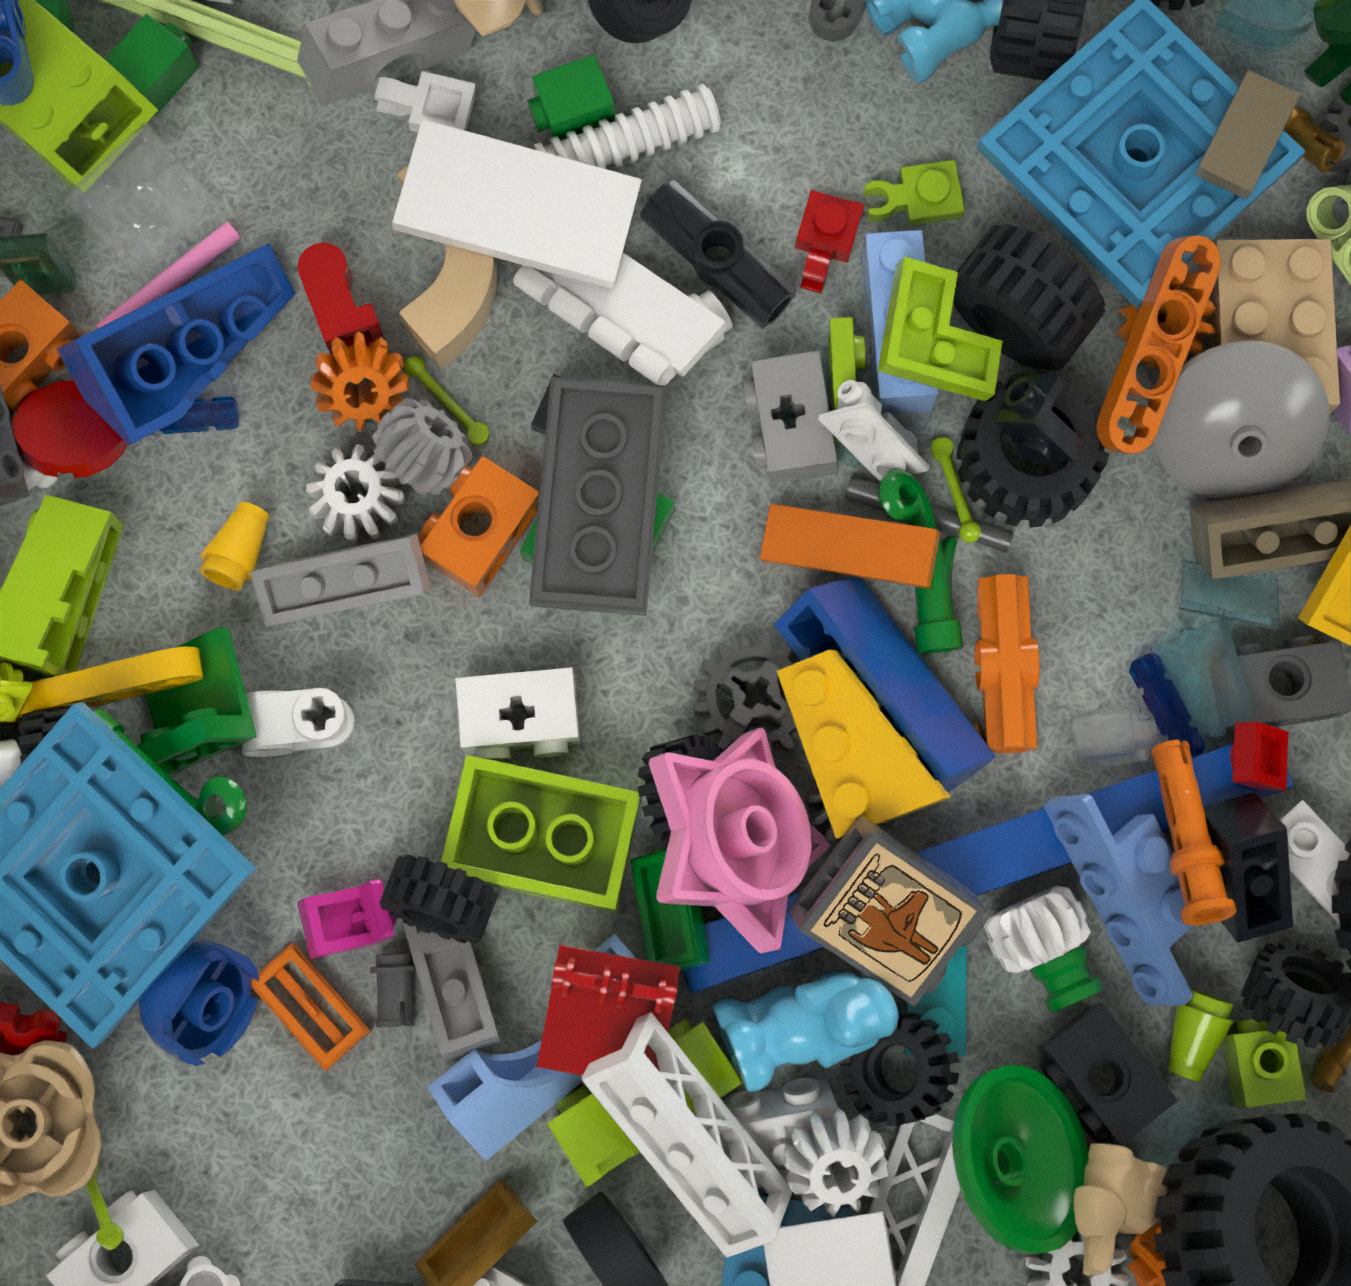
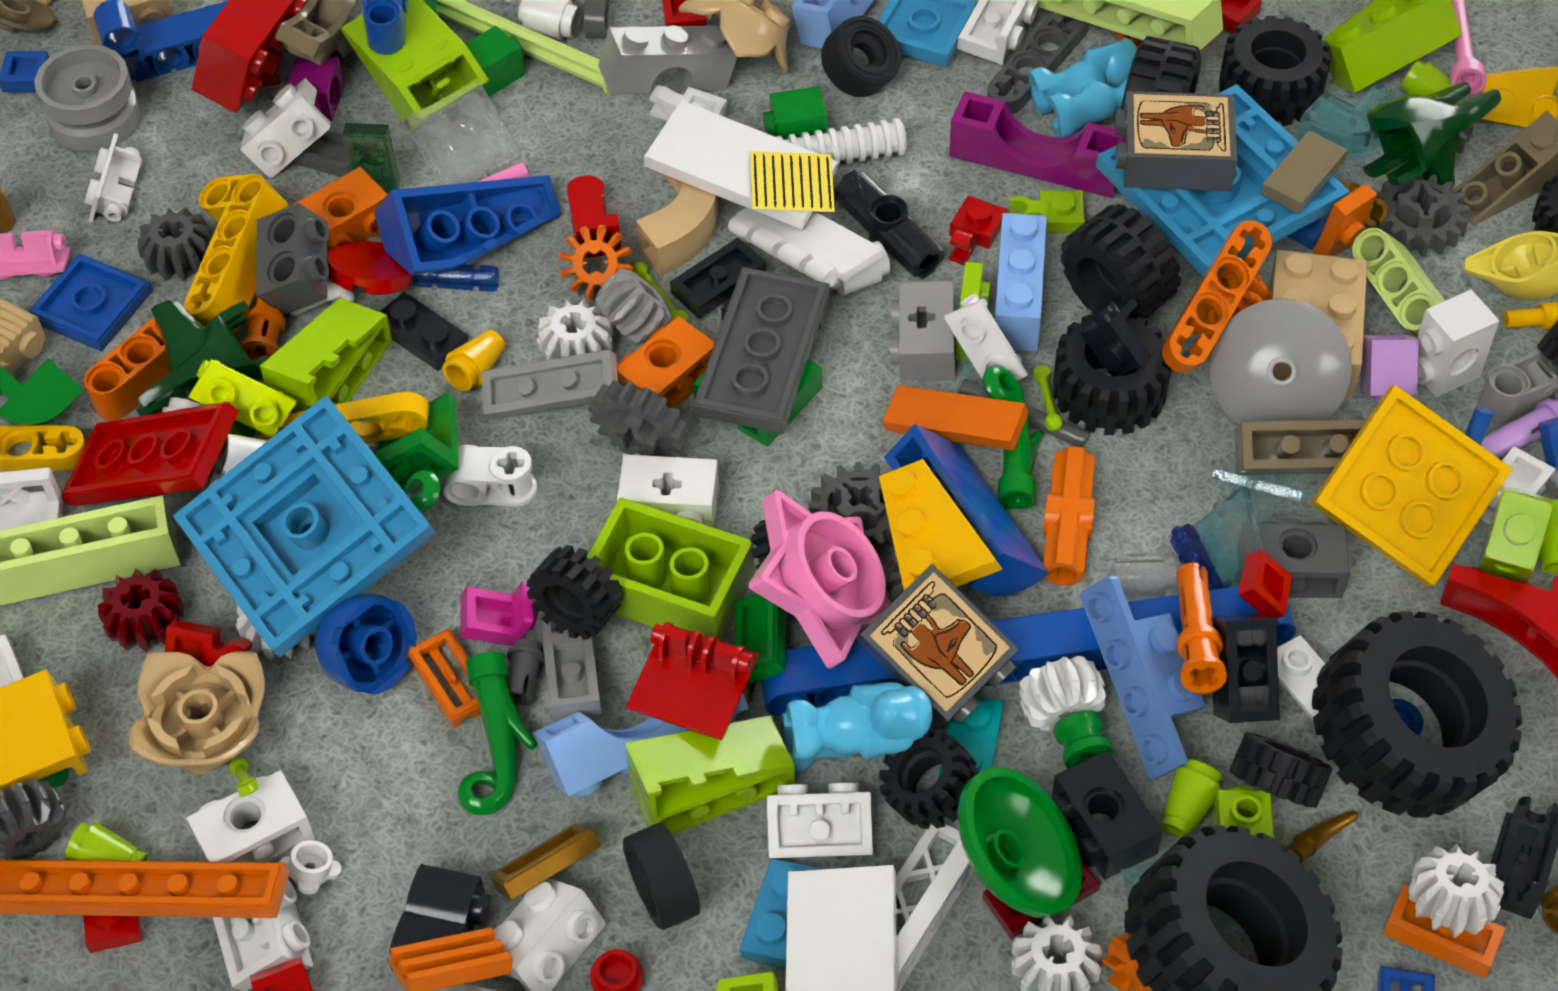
camera: 10 degrees right, 25 degrees down
white fence [581,1012,793,1258] -> none
white gear [783,1107,889,1218] -> none
lime plate [878,256,1003,401] -> none
tan animal [1073,1143,1168,1277] -> none
none -> black plate [380,292,469,371]
none -> green plant [458,652,537,815]
none -> dark grey gear [588,380,689,457]
none -> black plate [670,237,766,319]
none -> light yellow sticker [750,151,835,212]
none -> magenta arch [949,91,1123,198]
none -> brick [1115,91,1238,191]
none -> orange plate [1313,184,1377,256]

